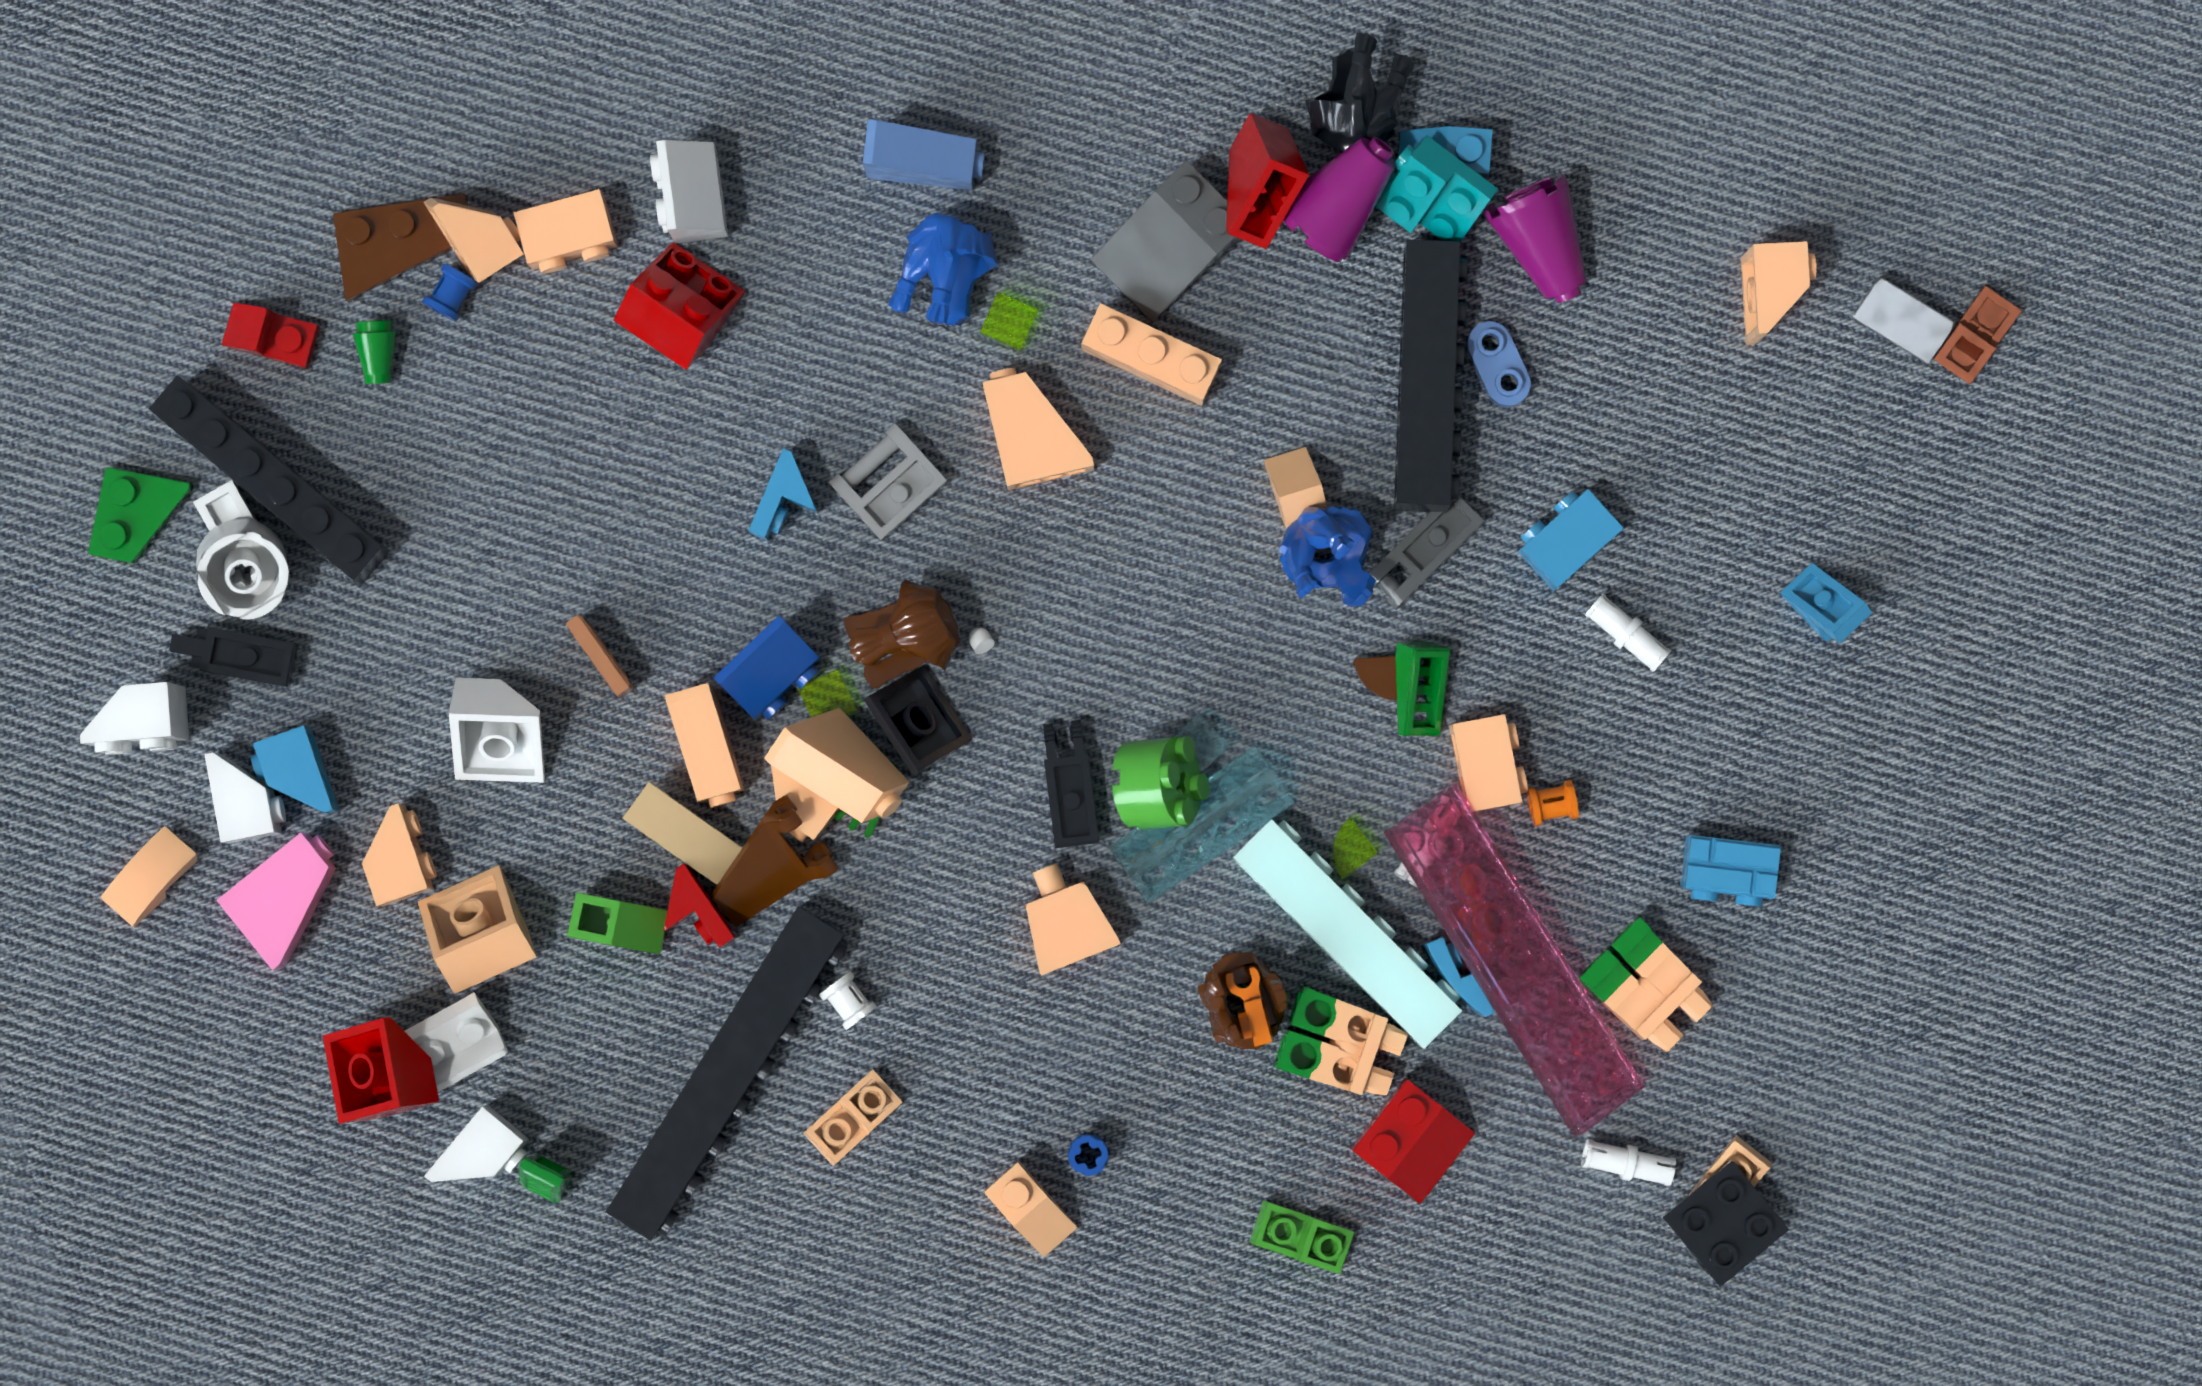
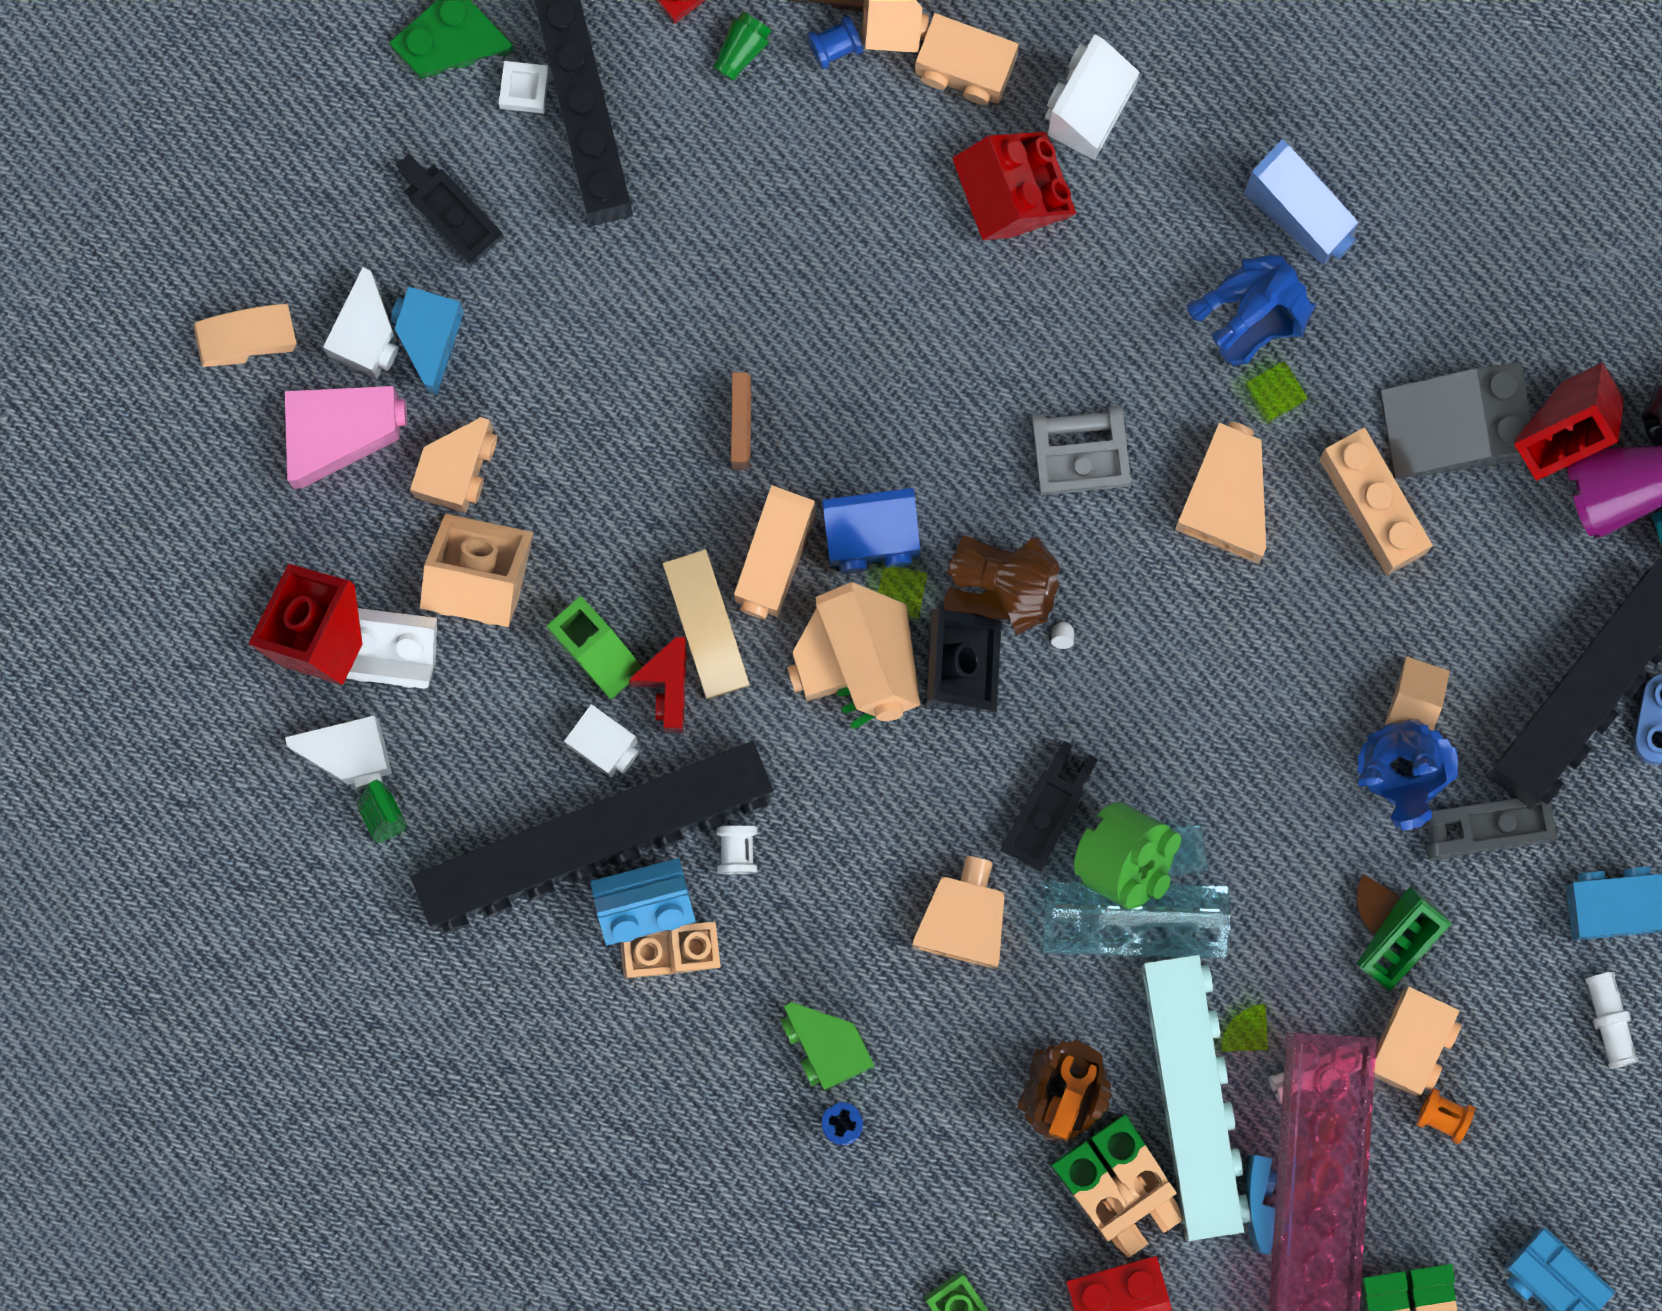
camera: 40 degrees right, 5 degrees down
white slope [80,682,189,755] -> none
white brick [196,518,289,619] -> none
white slope [449,678,545,783] -> none
reddish brown flag [711,795,839,927] -> none
dark azure slope [748,448,818,541] -> none
light nougat slope [984,1160,1078,1257] -> none
none -> white brick [564,704,639,778]
none -> dark azure brick [590,858,696,946]
none -> bright green slope [780,1002,874,1092]

